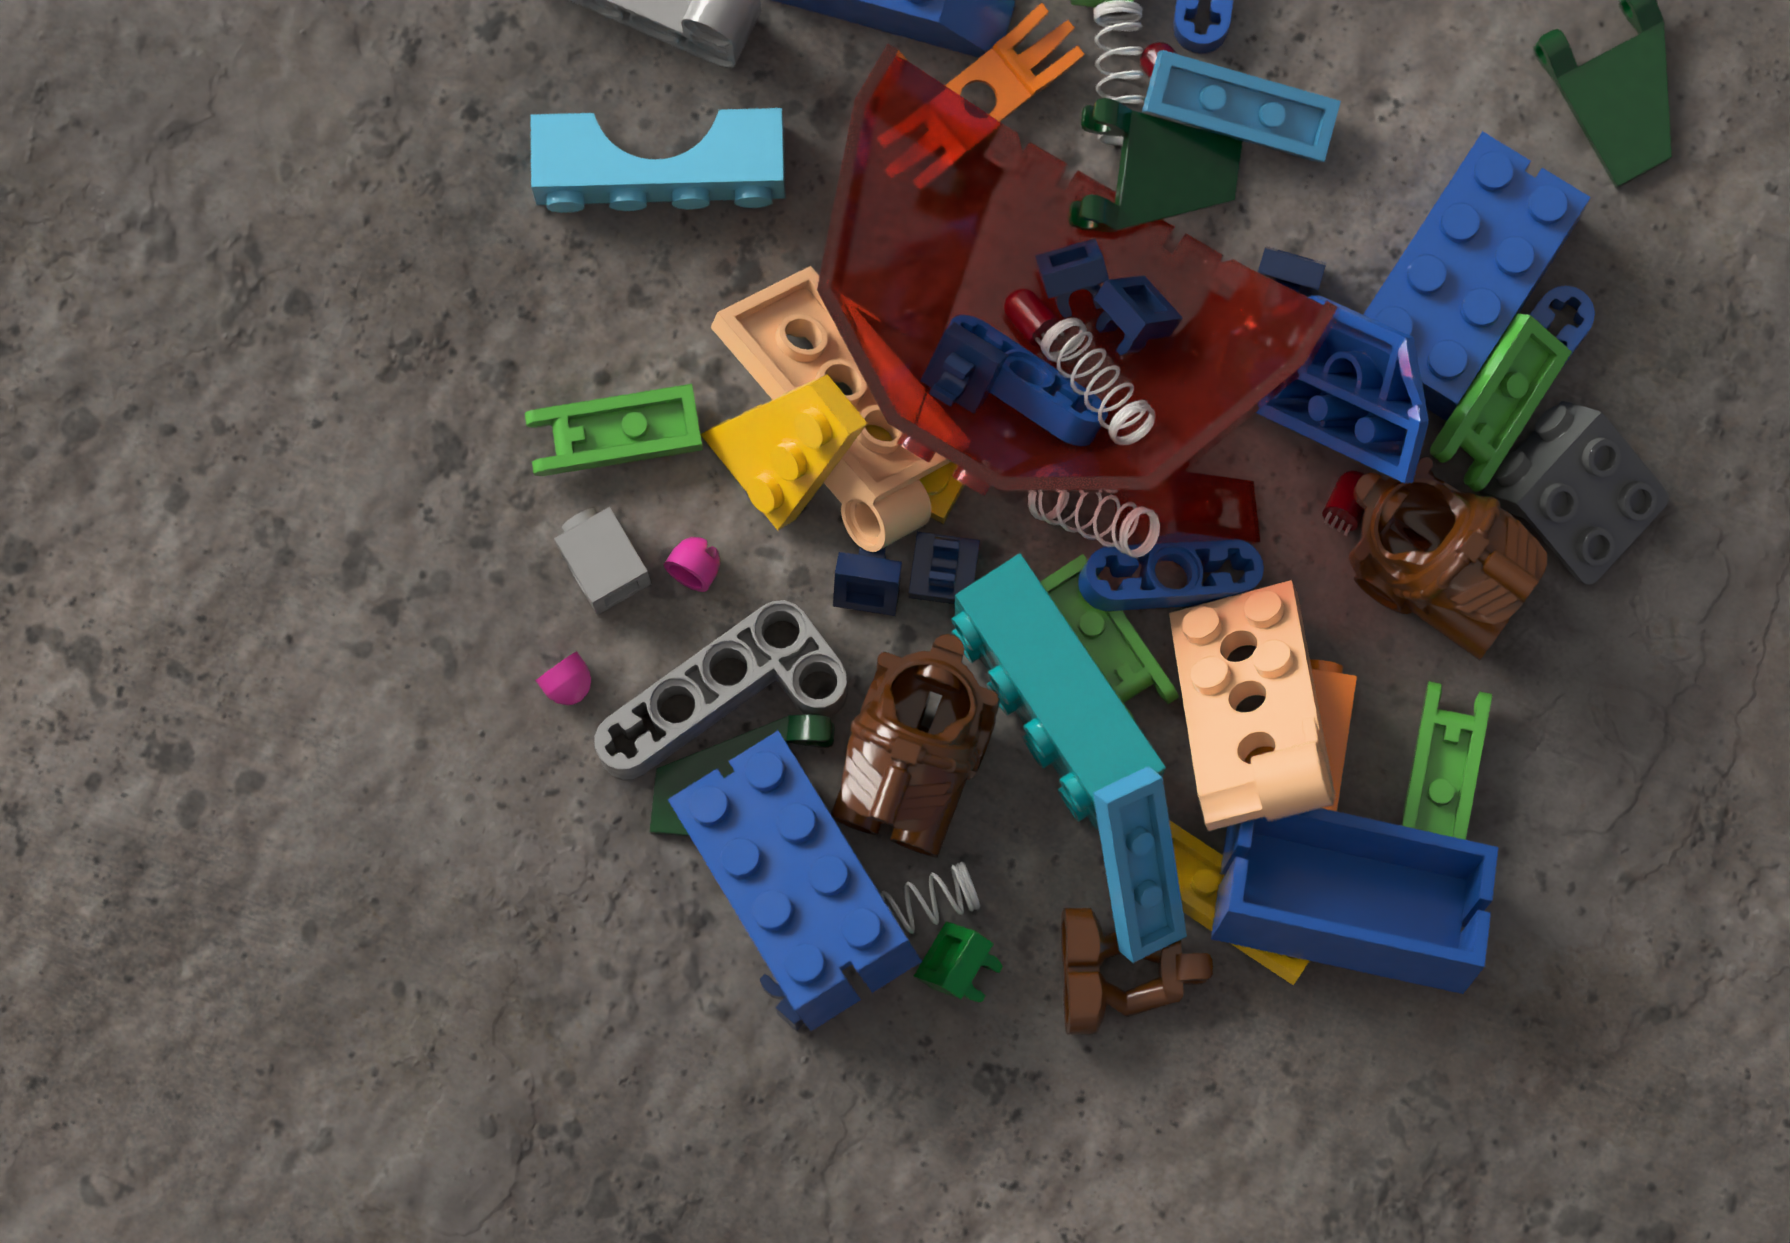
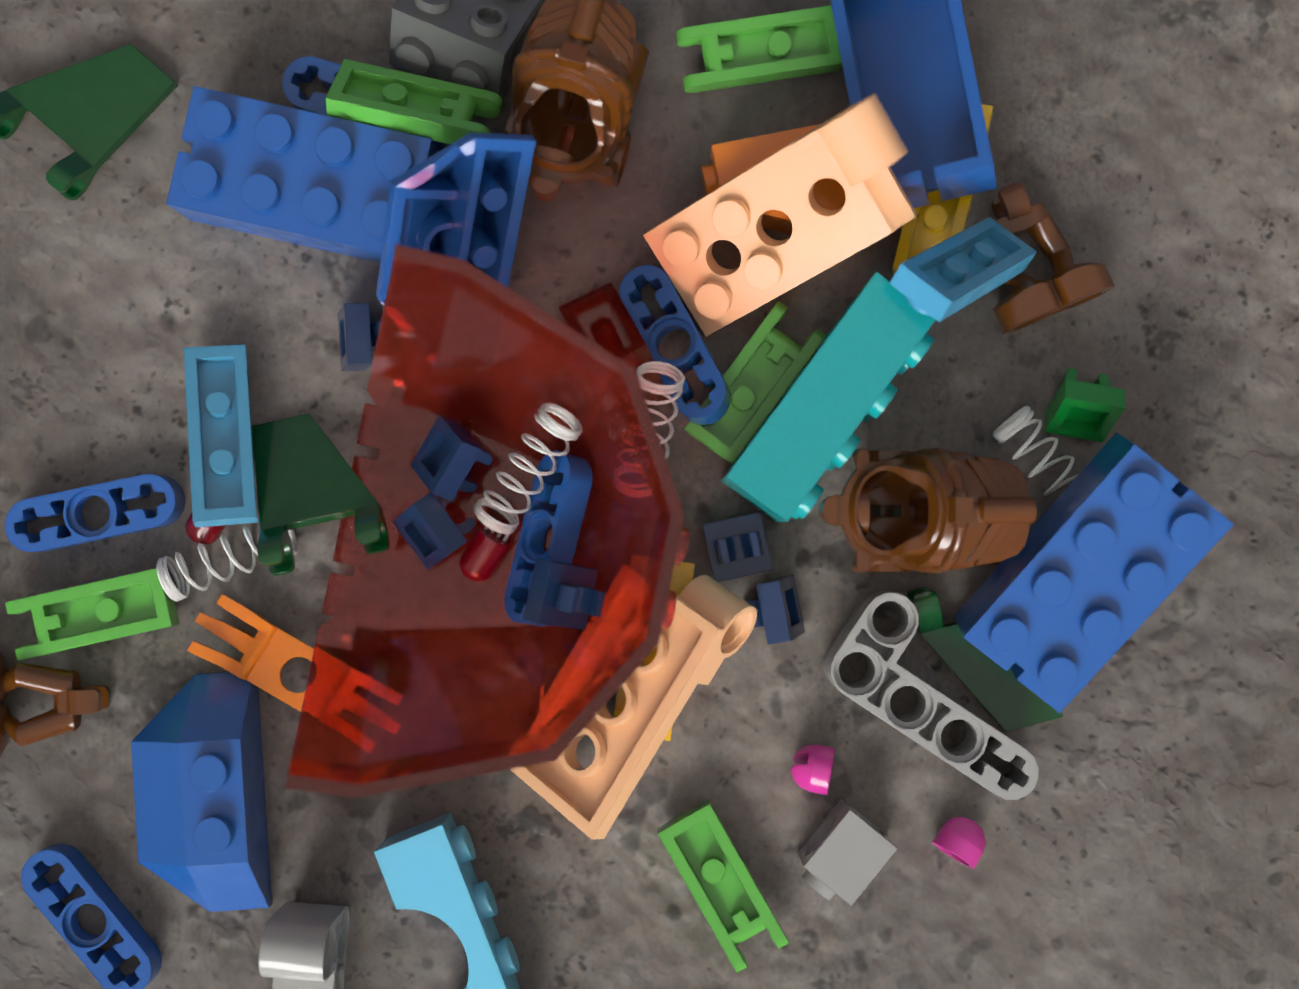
camera: 110 degrees left, 10 degrees up
yellow wing [701,374,868,531] -> none
dark red piece [1322,470,1365,536] -> none

